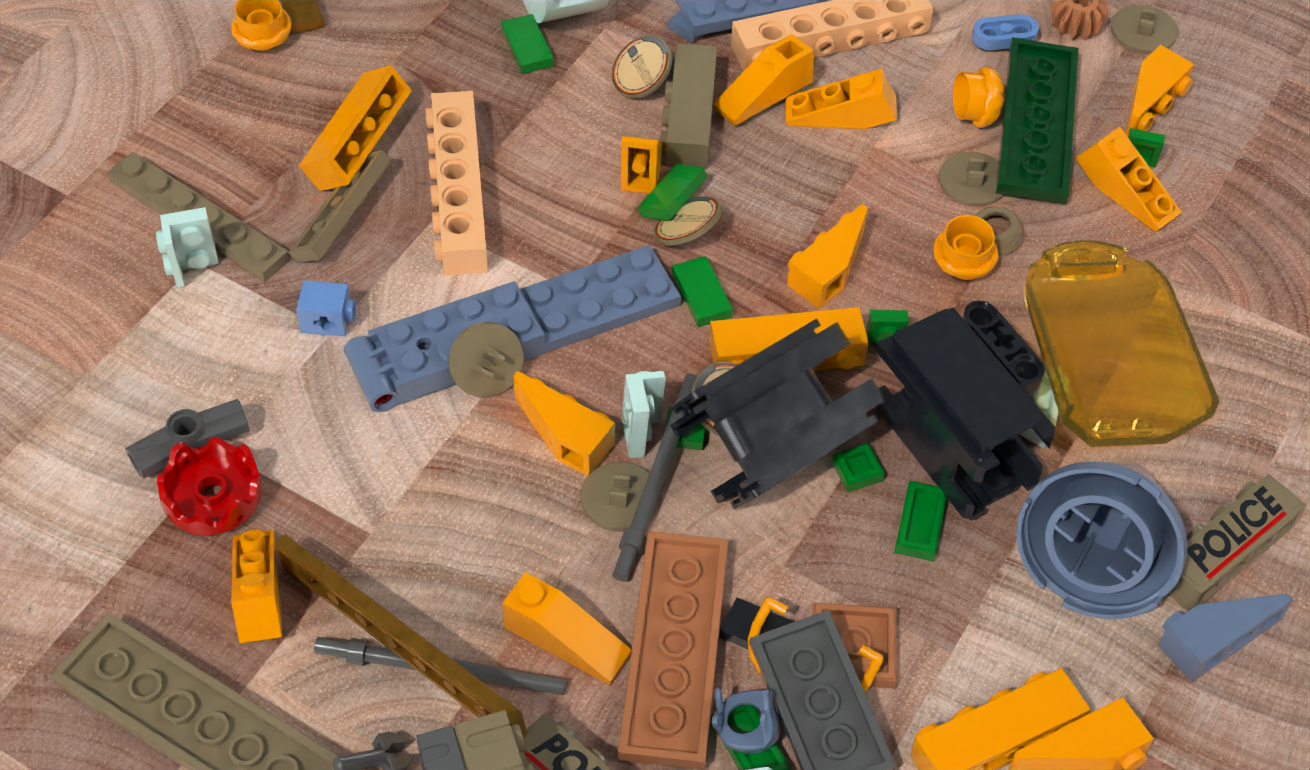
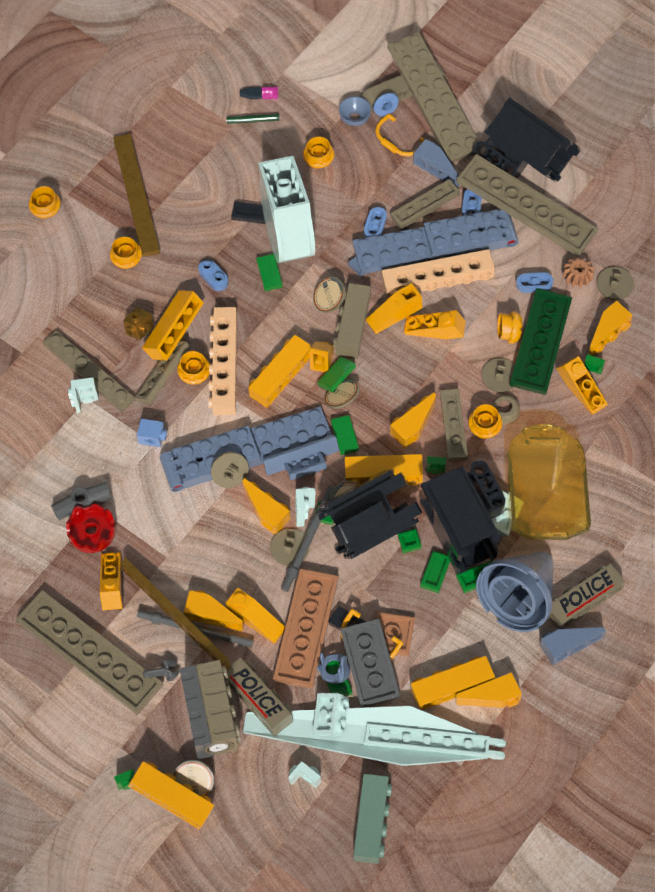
camera: 10 degrees right, 10 degrees up
none -> pearl gold brick [123,307,154,340]
none -> light orange piece [177,351,210,385]
none -> light orange slope [184,590,244,632]
none -> medium blue plate [198,260,228,291]
none -> light orange brick [248,335,312,408]
none -> sand blue bracket [263,435,339,480]
none -> dark tan plate [440,389,468,462]
none -> green tile [456,561,493,594]

